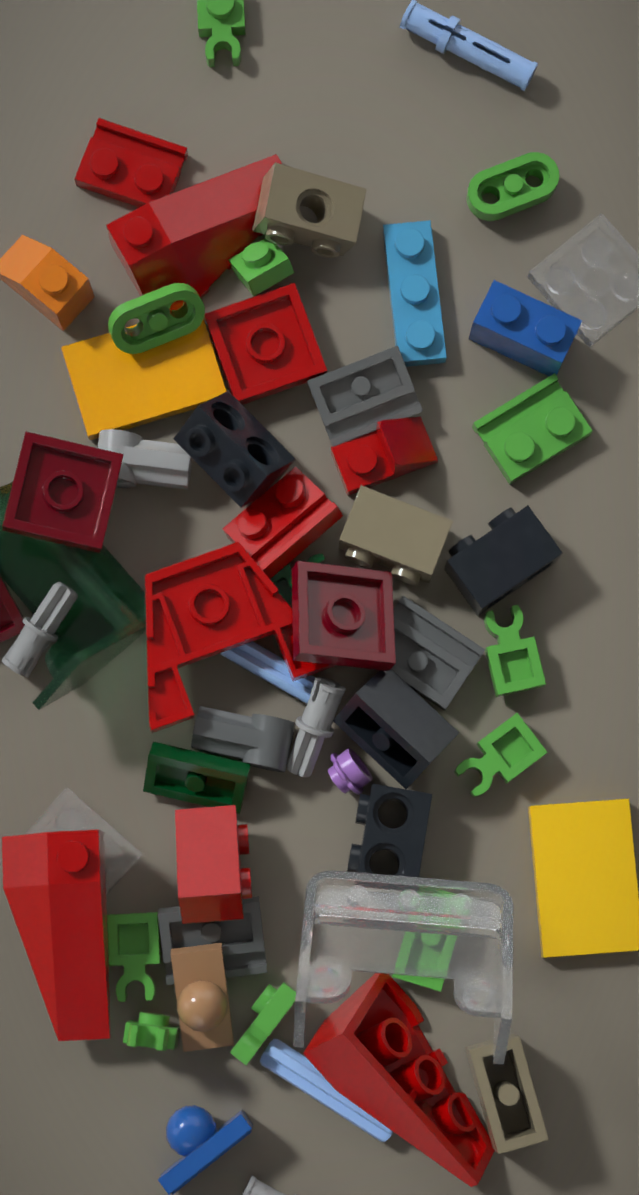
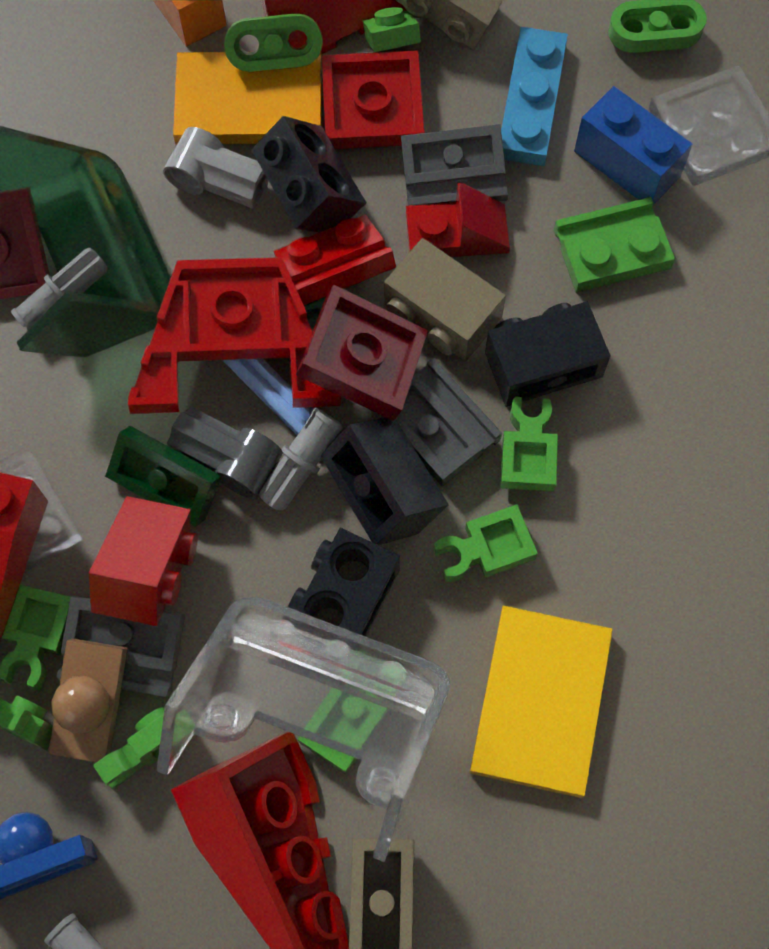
camera: 20 degrees right, 10 degrees down
dark red plate [2,431,124,553] -> none
light blue axle [260,1038,393,1142] -> none
medium lavender plate [328,748,373,795] -> none

